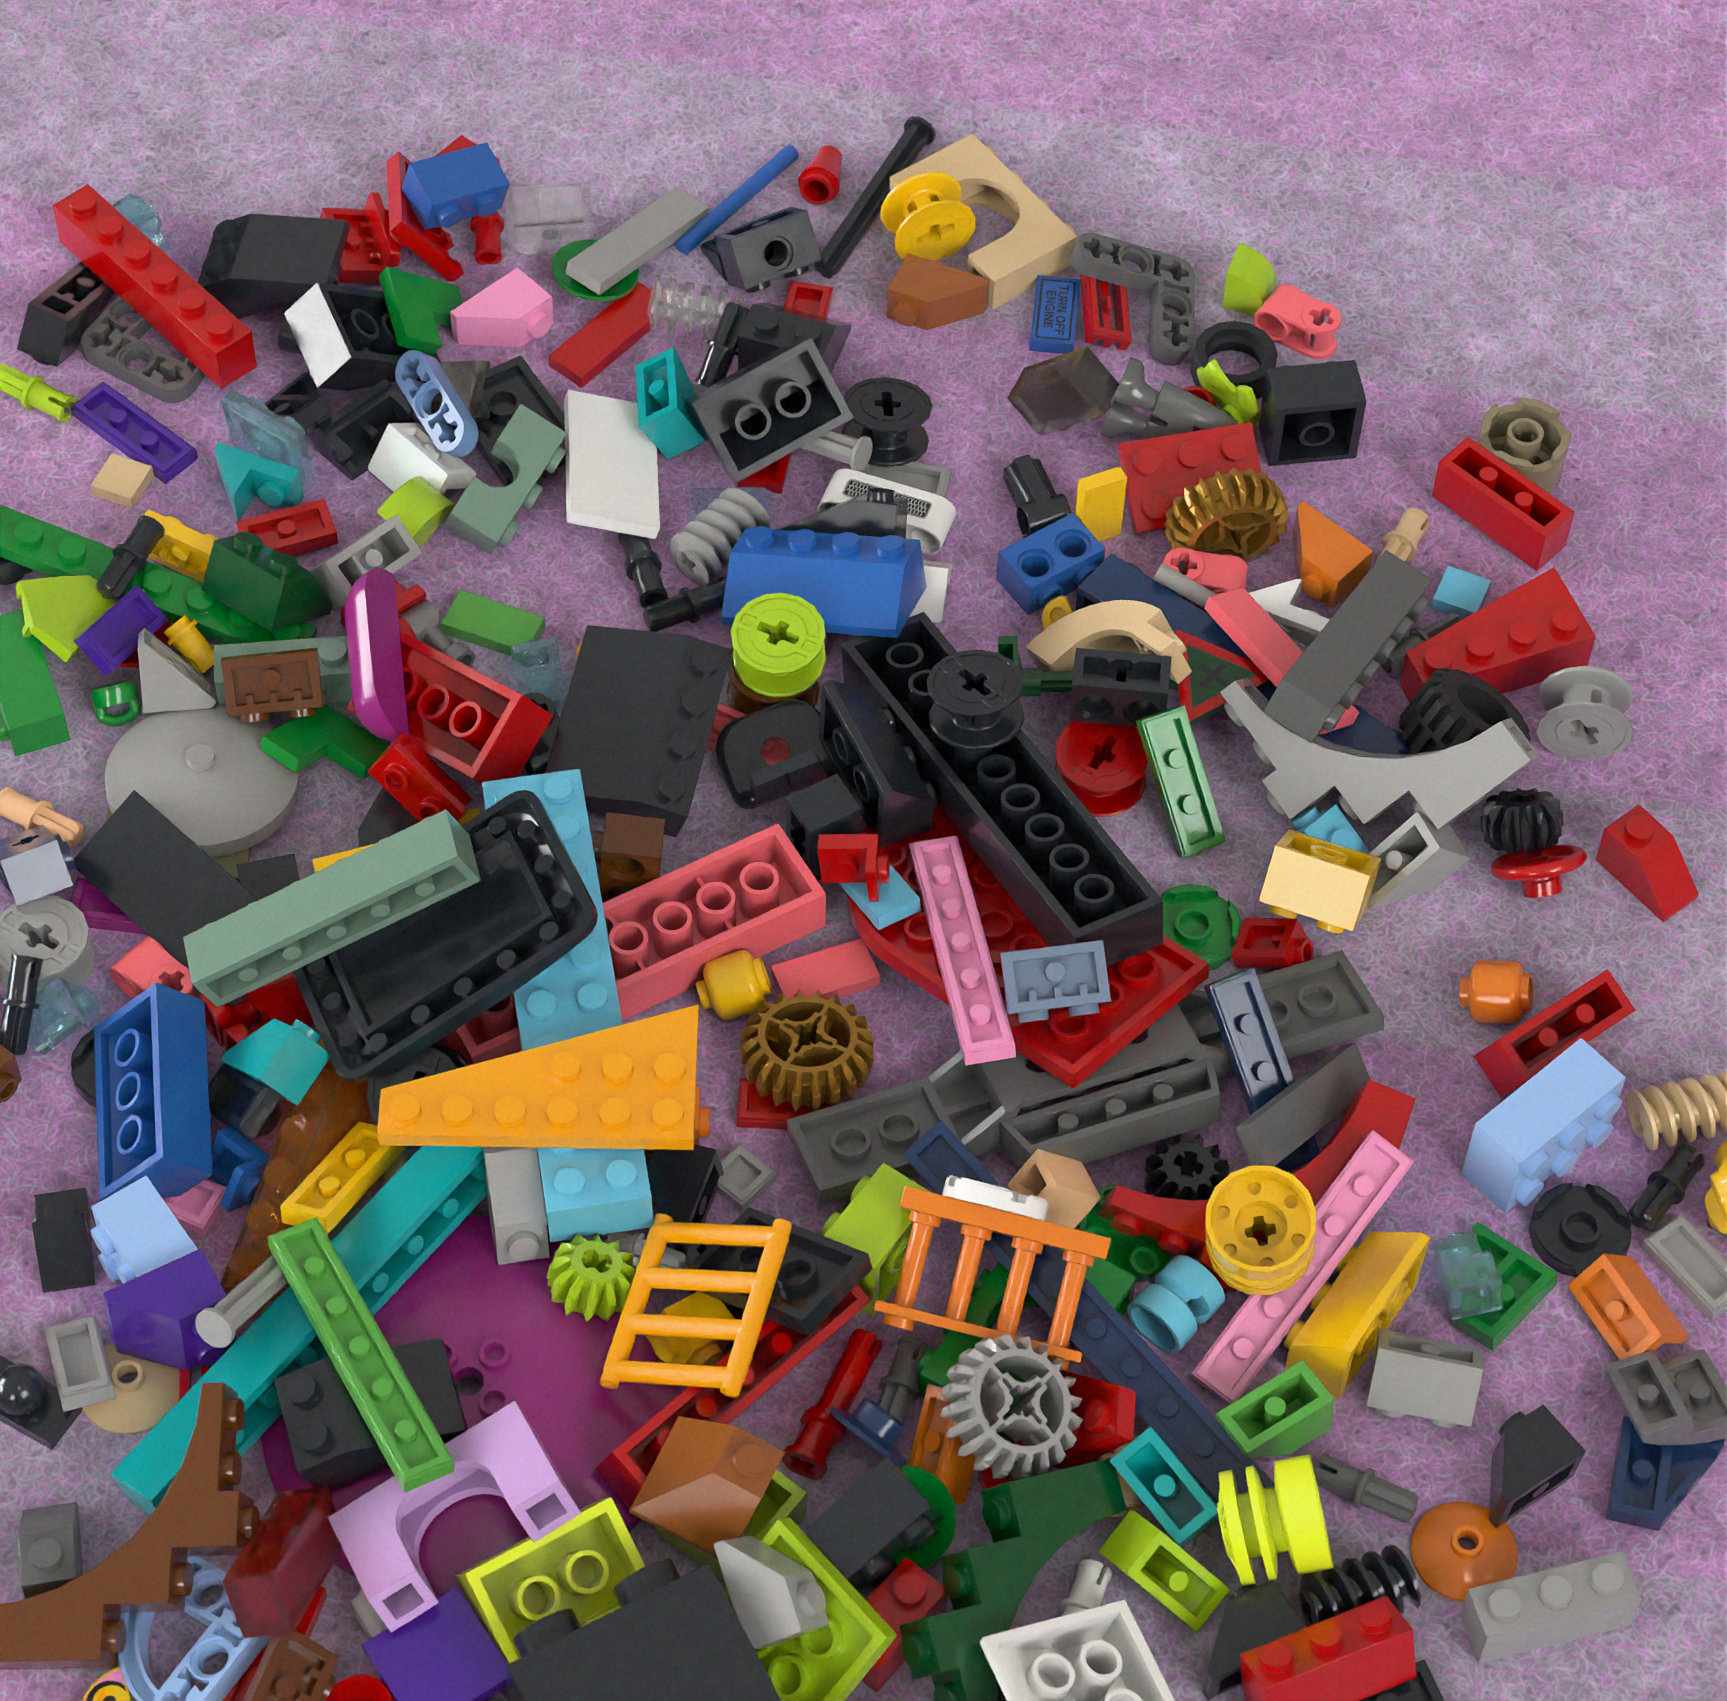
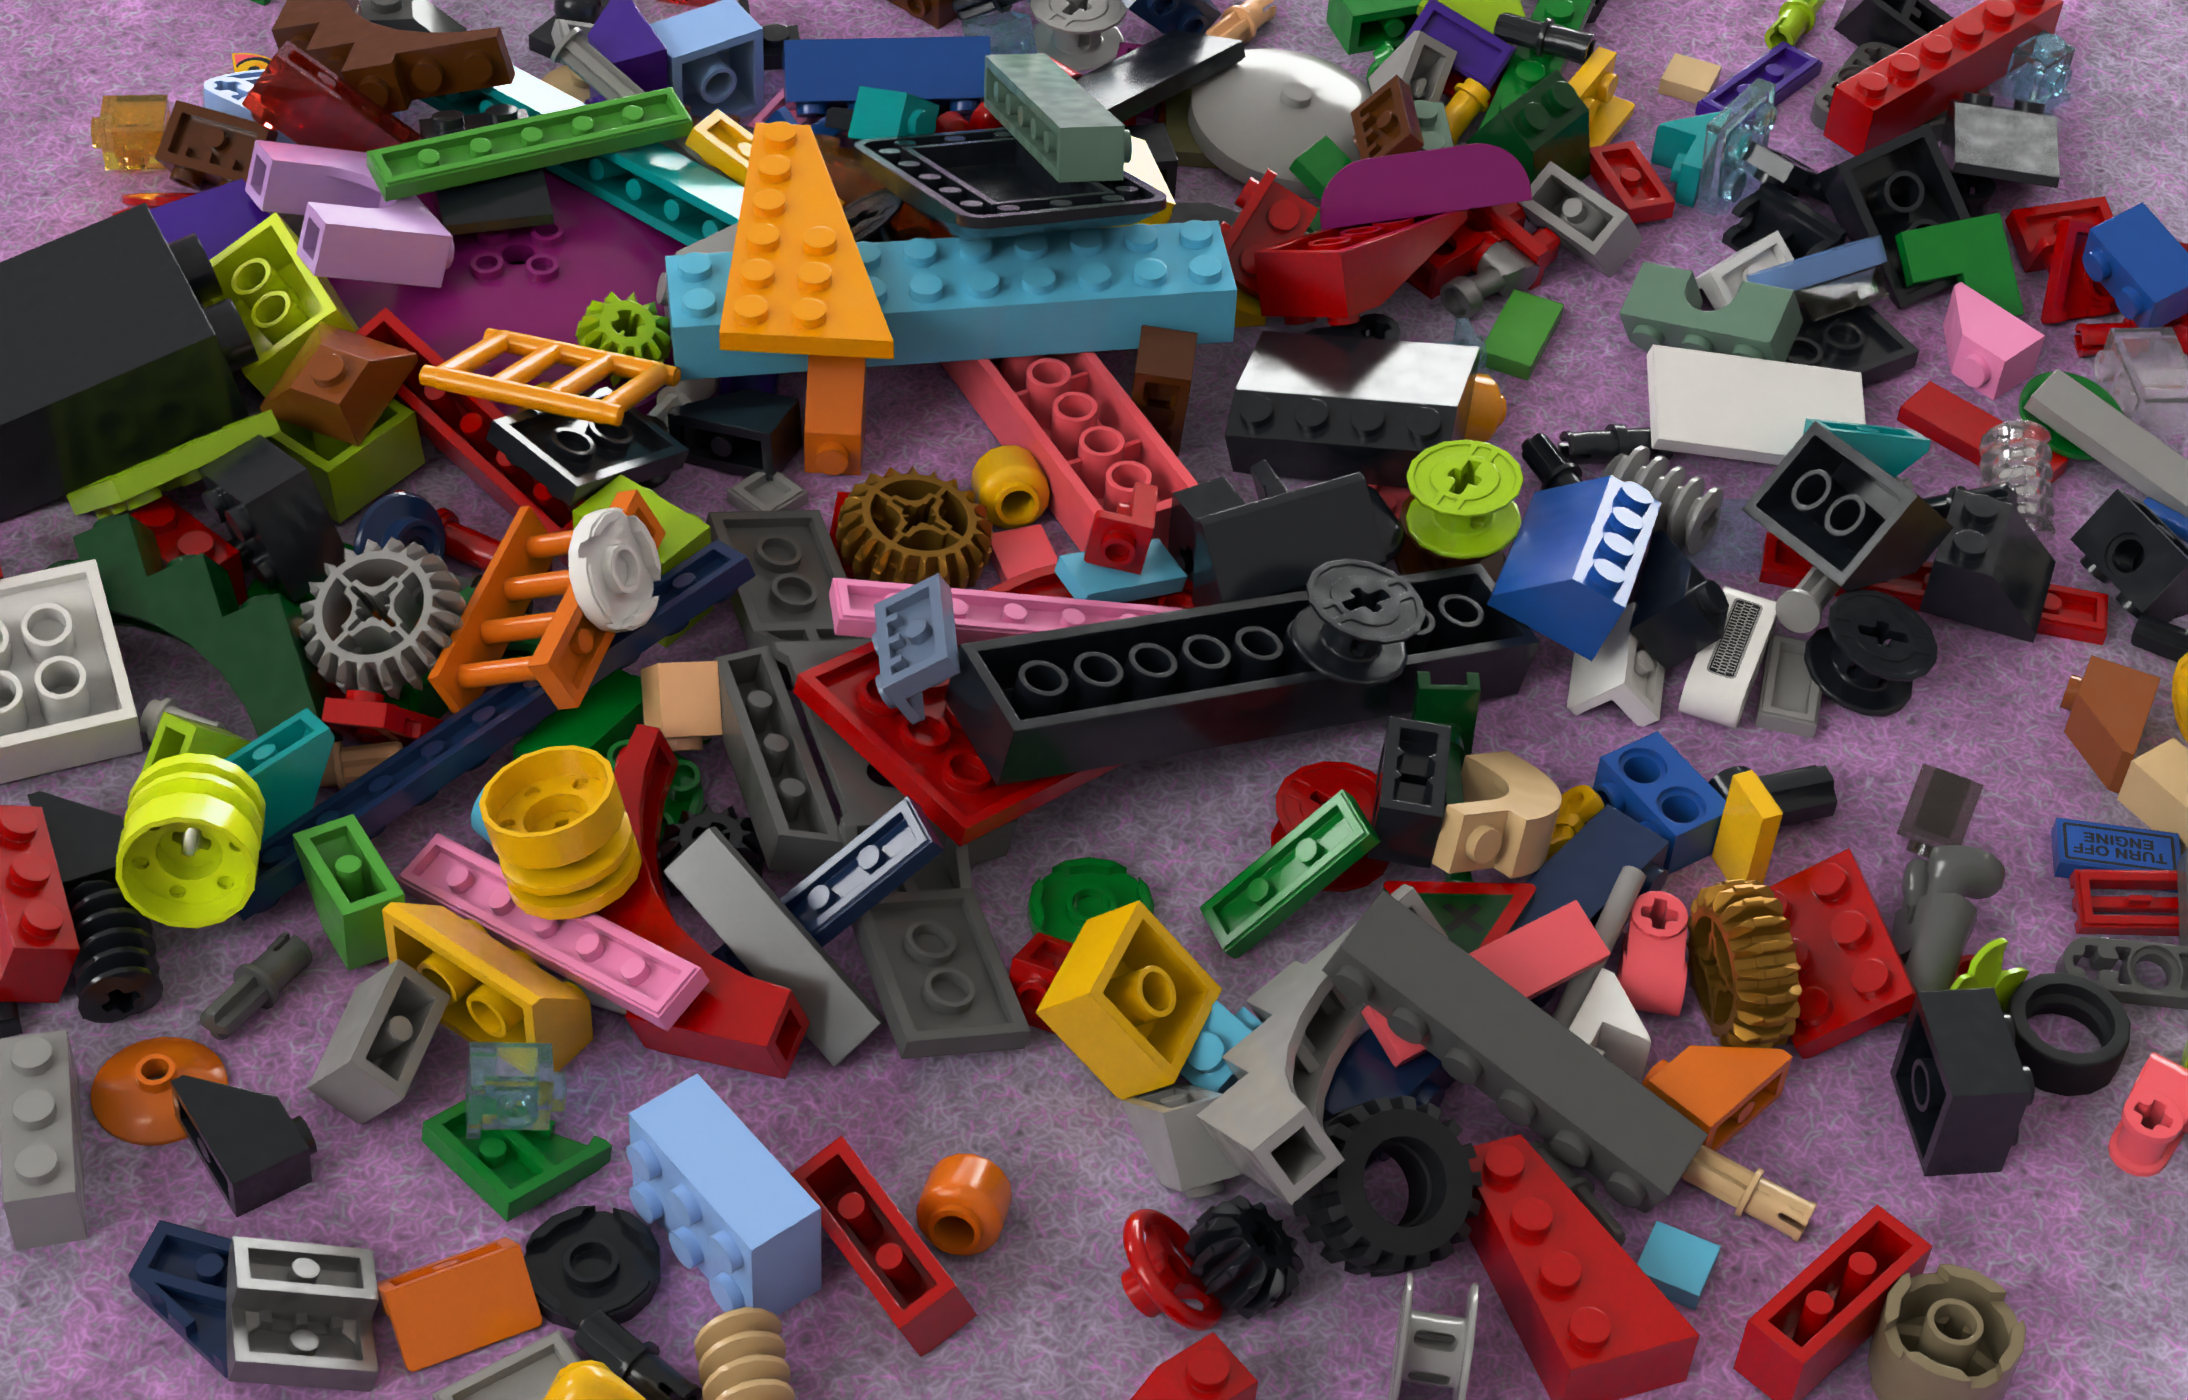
camera: 90 degrees right, 10 degrees down
lime brick [376,476,455,547] -> none
light grey slope [714,1536,829,1650] -> none

